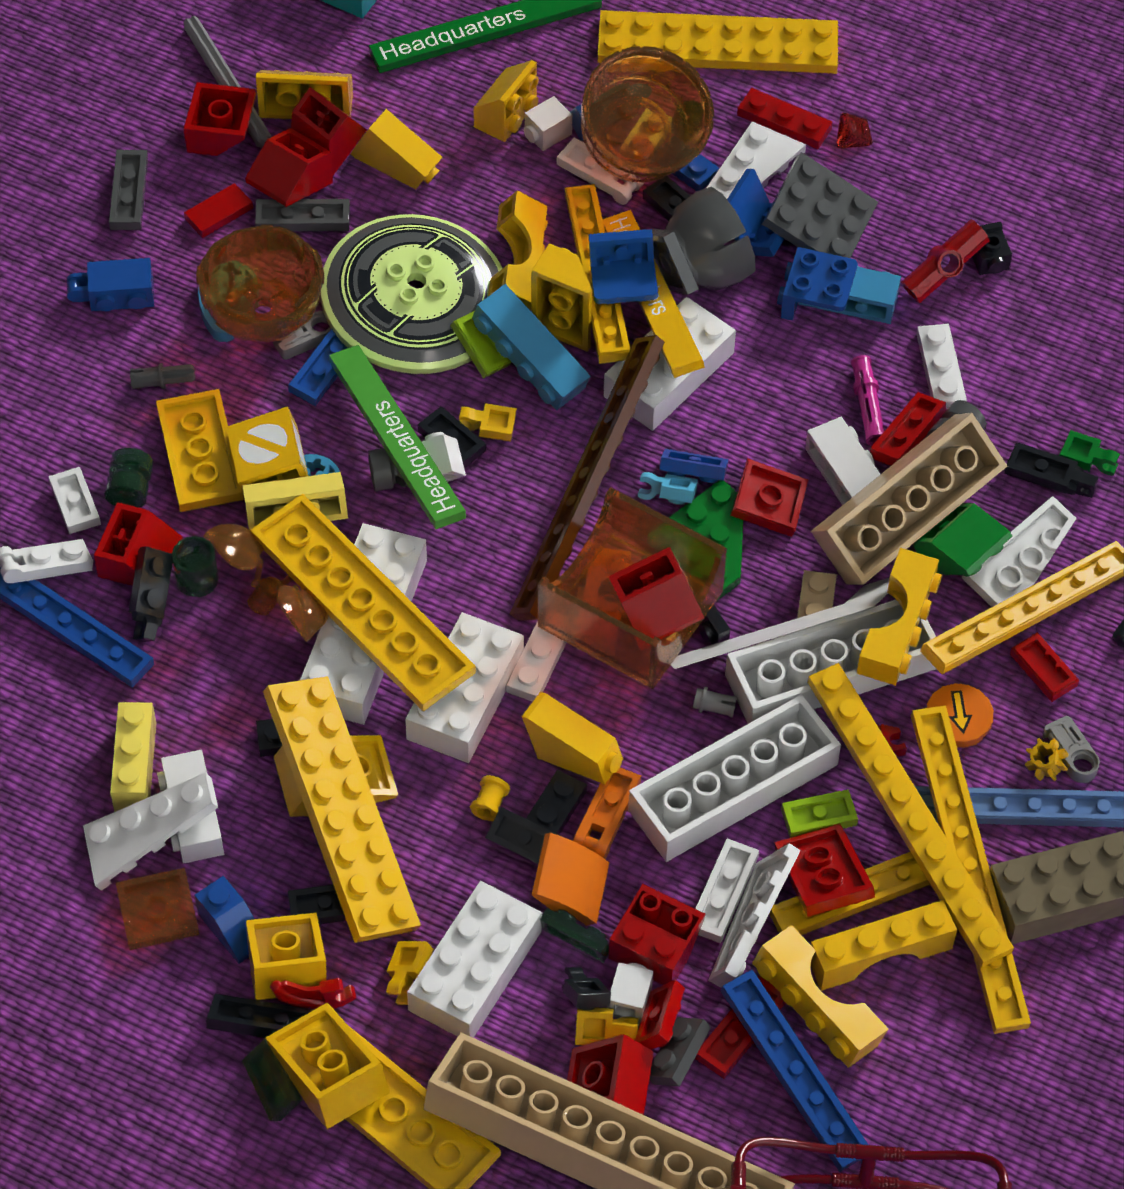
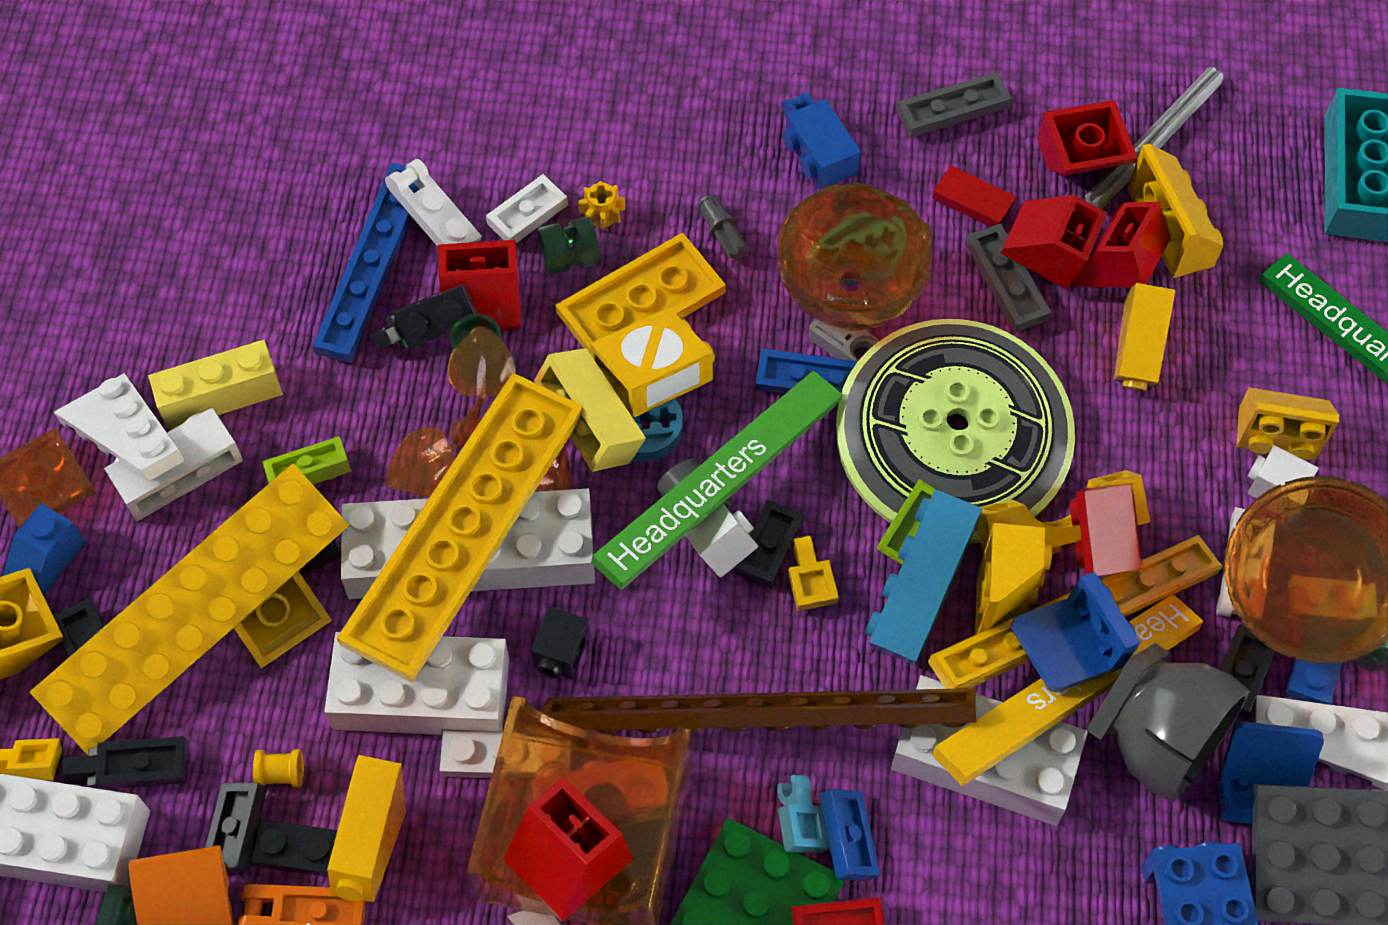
camera: 70 degrees right, 5 degrees up
none -> black hinge [63,736,188,789]
none -> lime plate [262,436,352,484]
none -> black brick [530,606,591,679]
none -> yellow gear [578,181,626,230]
none -> slope [1070,483,1143,576]

